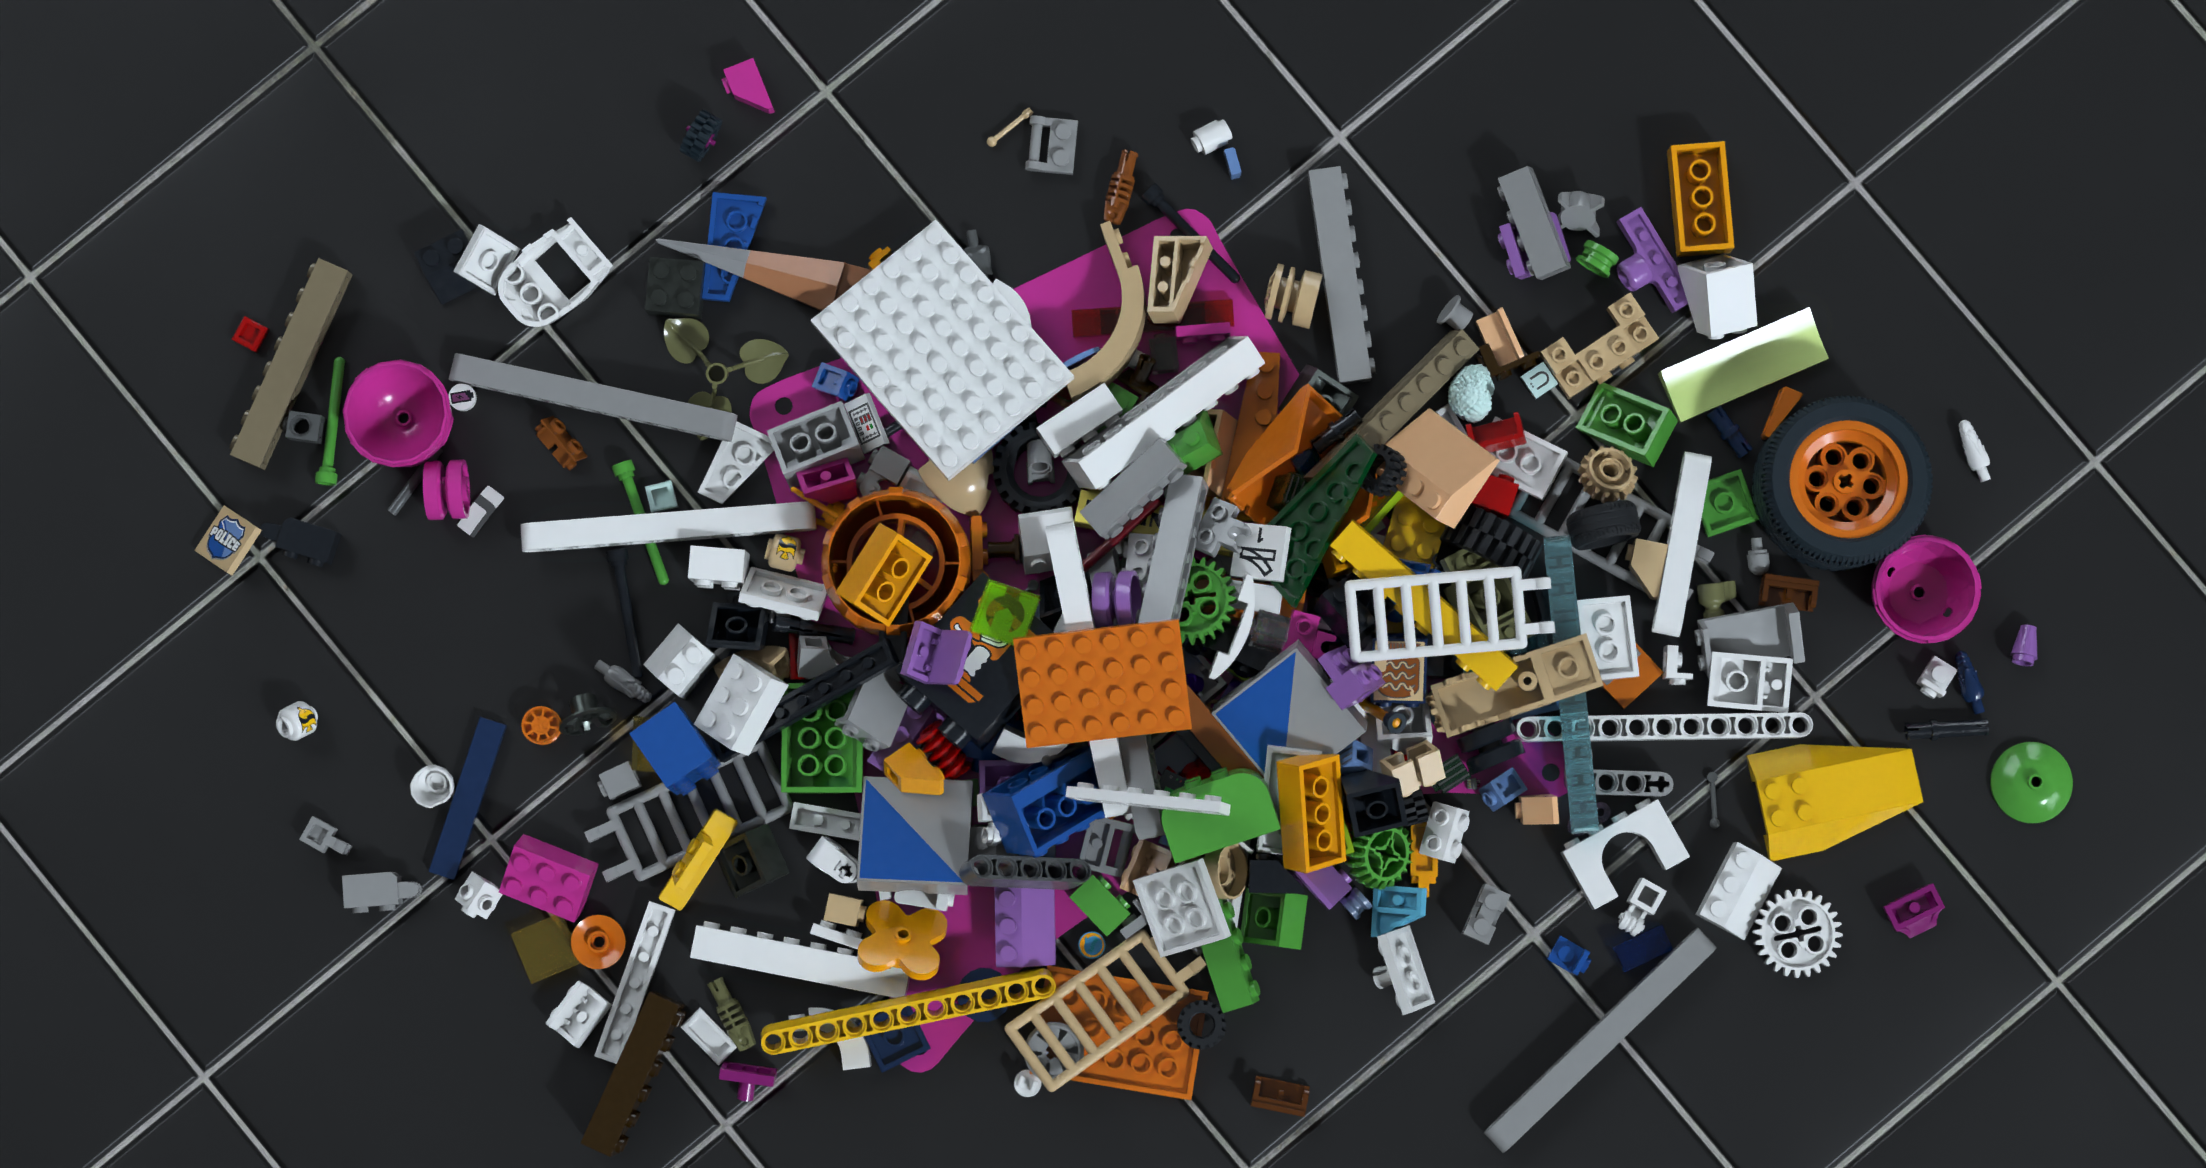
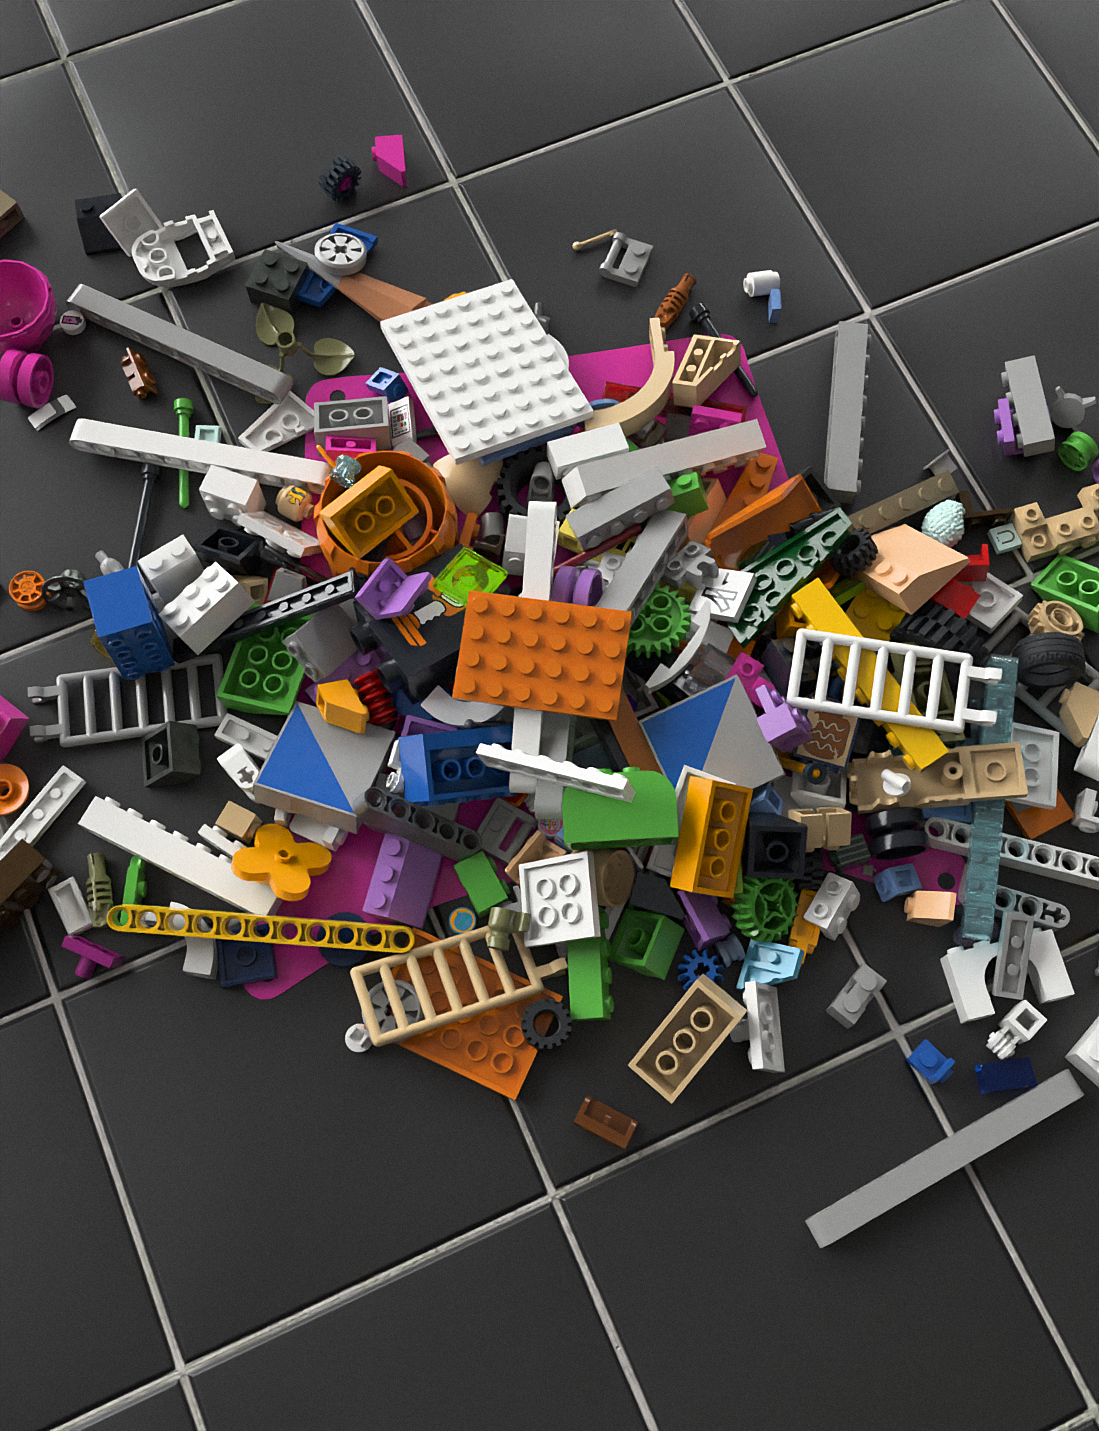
camera: 10 degrees right, 15 degrees down
light grey brick [597,761,642,800] -> none
yellow bracket [659,809,738,911] -> none
tan wheel [1264,264,1323,329] -> none
light nougat panel [1475,307,1524,367] -> none
none -> bright green hinge [120,855,147,925]
none -> light grey wheel [314,233,367,276]
none -> clear light blue wheel [329,455,362,487]
none -> light grey beam [481,512,504,544]
none -> olive piece [487,907,532,951]
none -> tan brick [628,974,747,1104]
none -> blue gear [677,949,724,991]
none -> white plate [881,769,911,797]
none -> light grey hinge [992,911,1034,1000]

